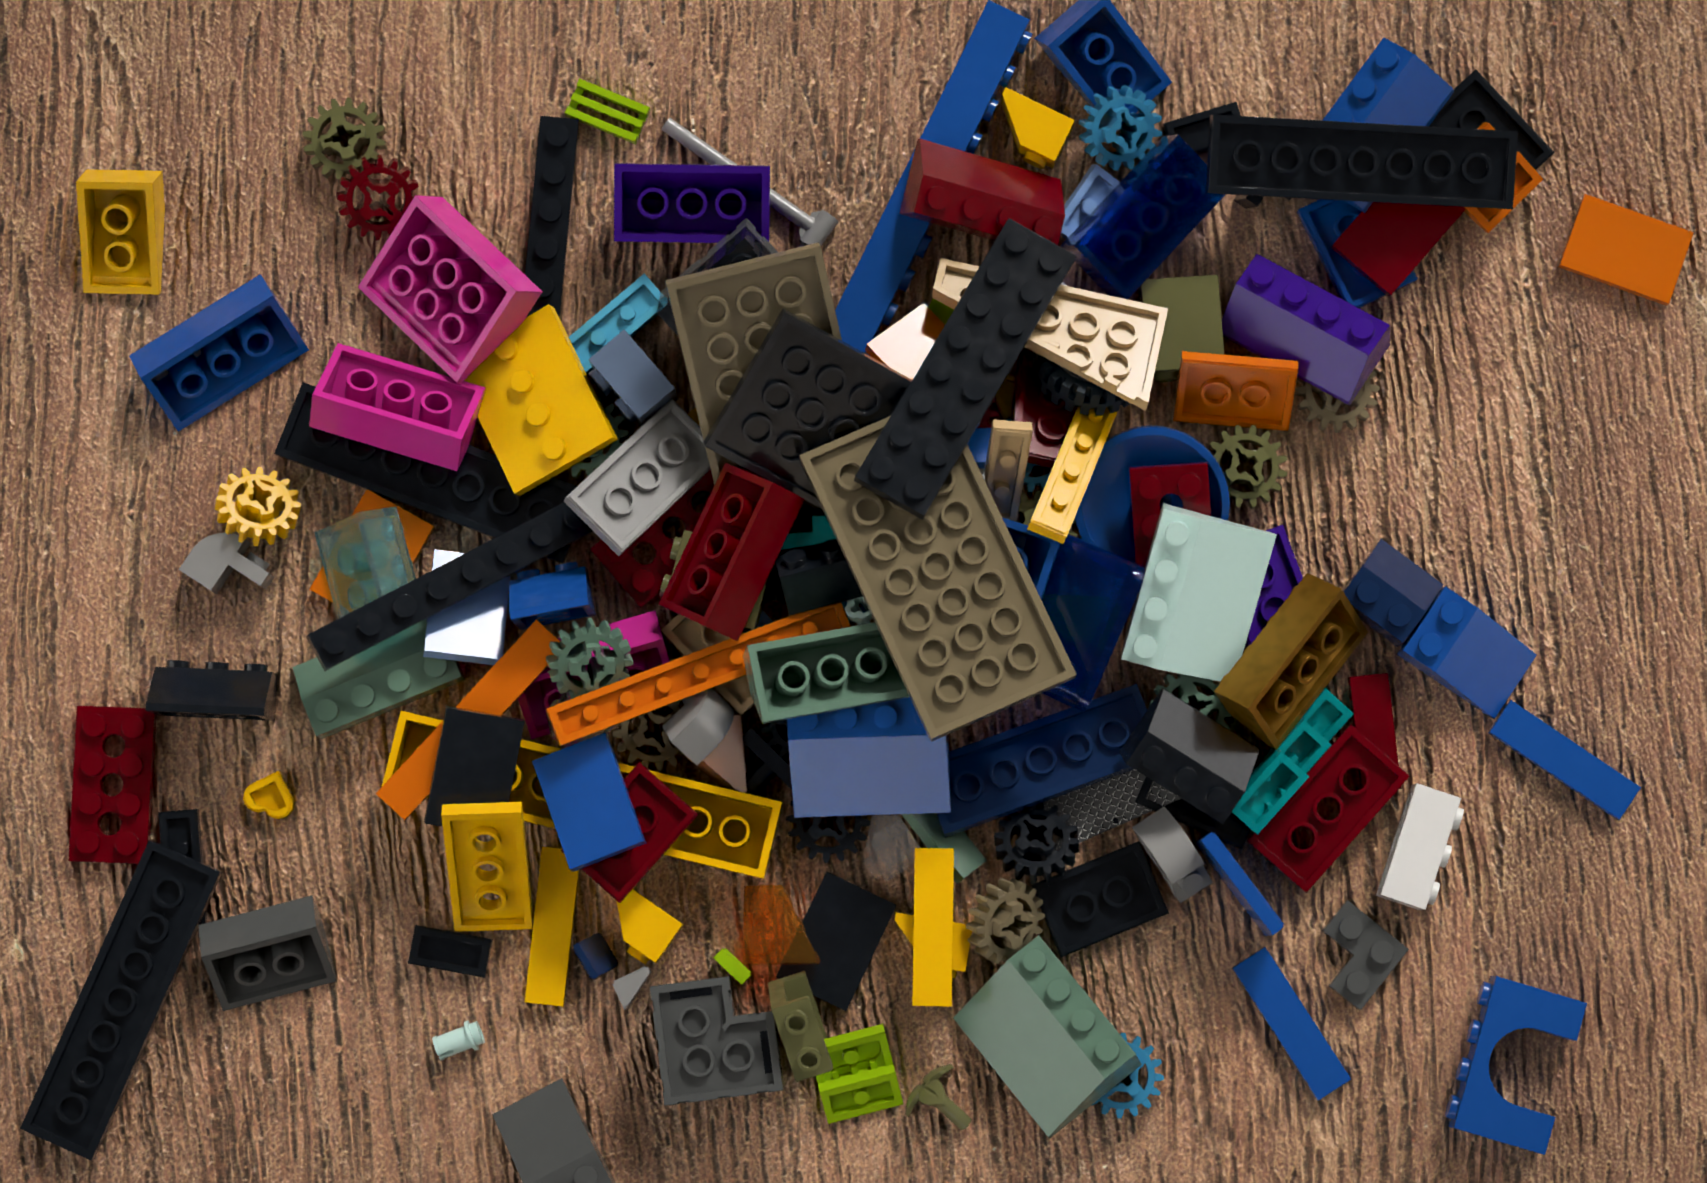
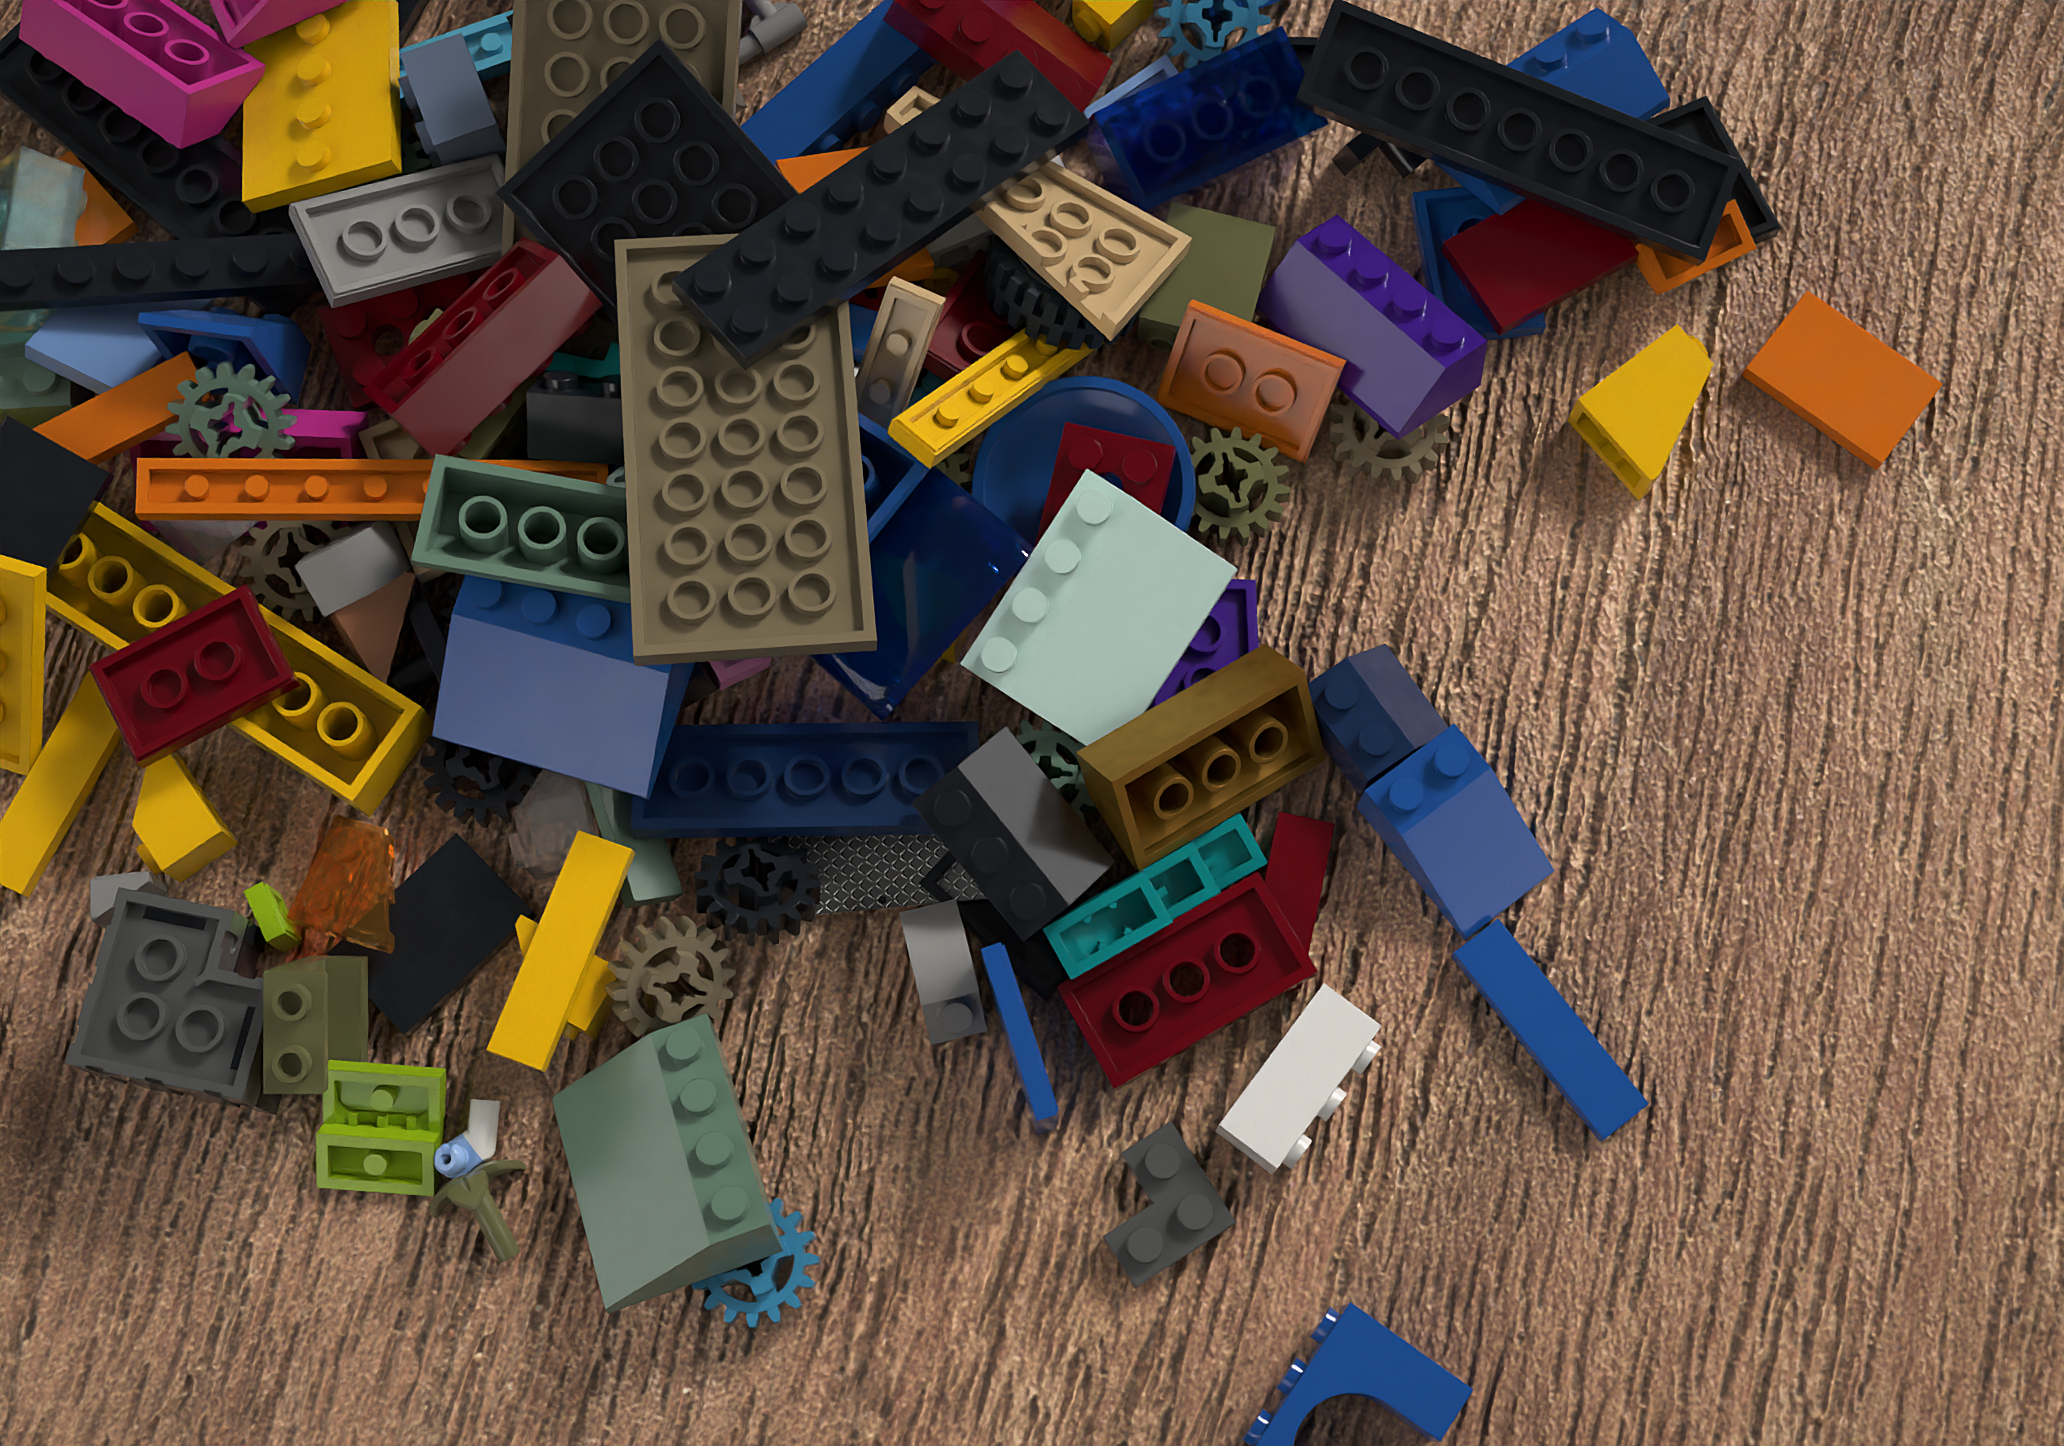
camera: 20 degrees right, 10 degrees down
blue tile [532,732,646,872] -> none
dark blue slope [573,933,618,979] -> none
black tile [1031,841,1169,958] -> none
blue tile [1232,947,1351,1100] -> none
none -> arm [434,1099,500,1179]
none -> yellow slope [1567,324,1714,500]

